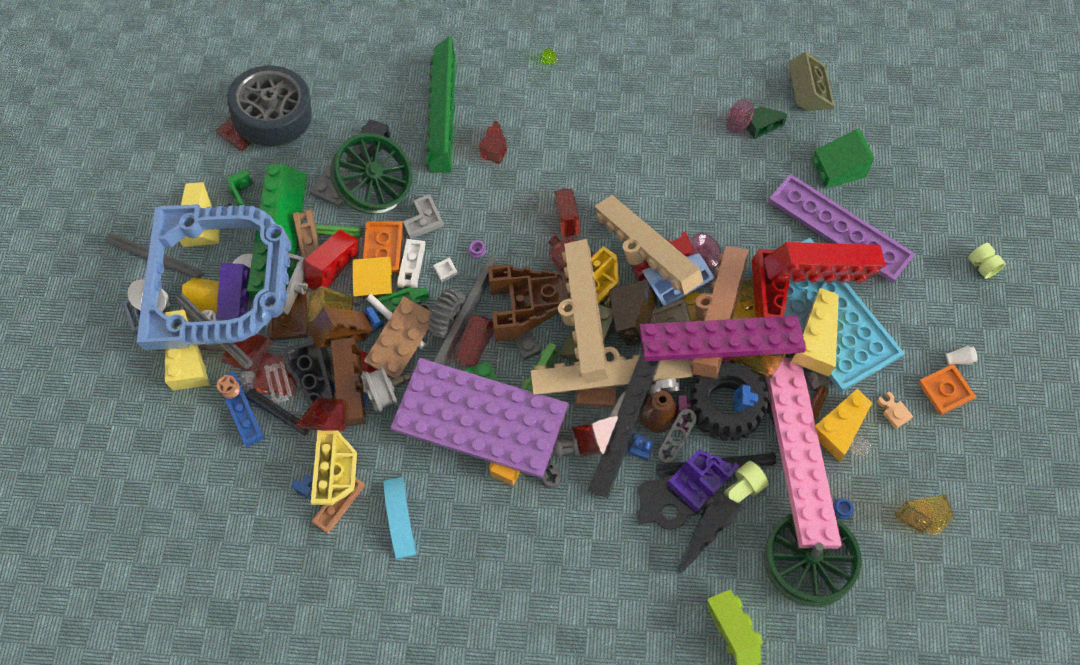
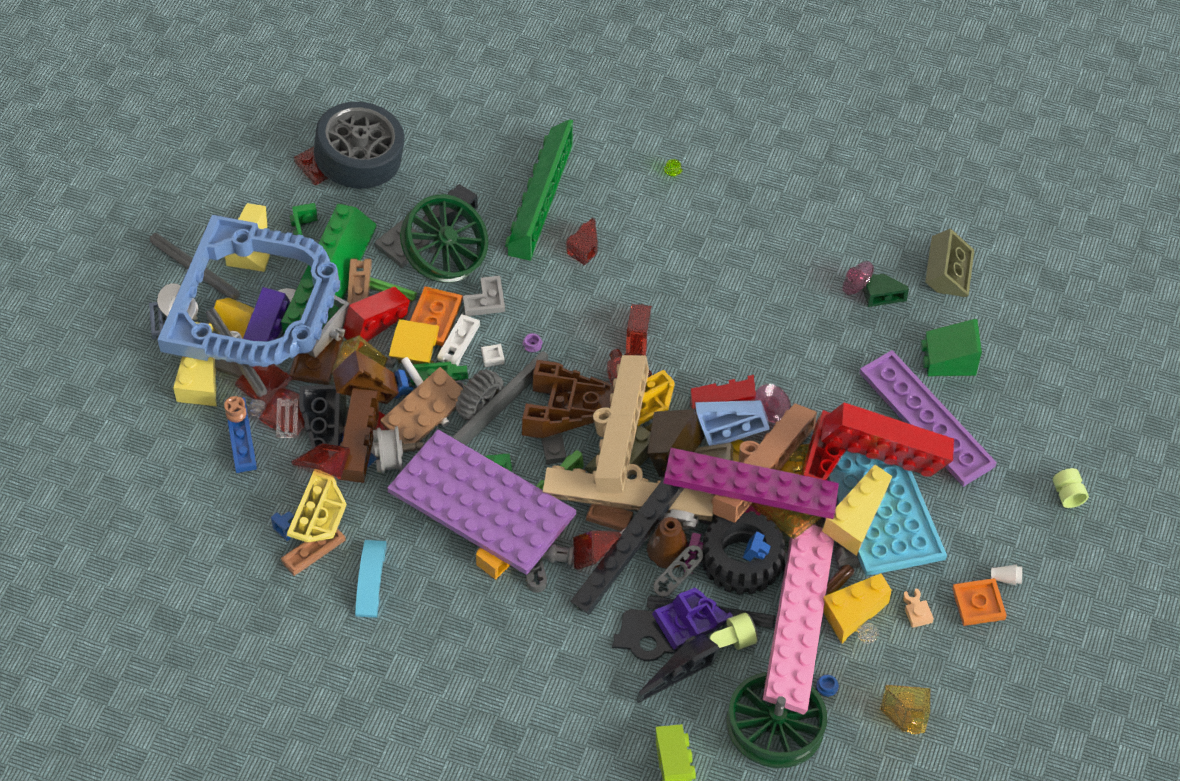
camera: 10 degrees right, 10 degrees down
black axle [245,389,311,436] -> none
clear red slope [454,314,494,366] -> none
tan hinge [594,195,703,295] -> none
blue tile [629,434,654,461] -> none

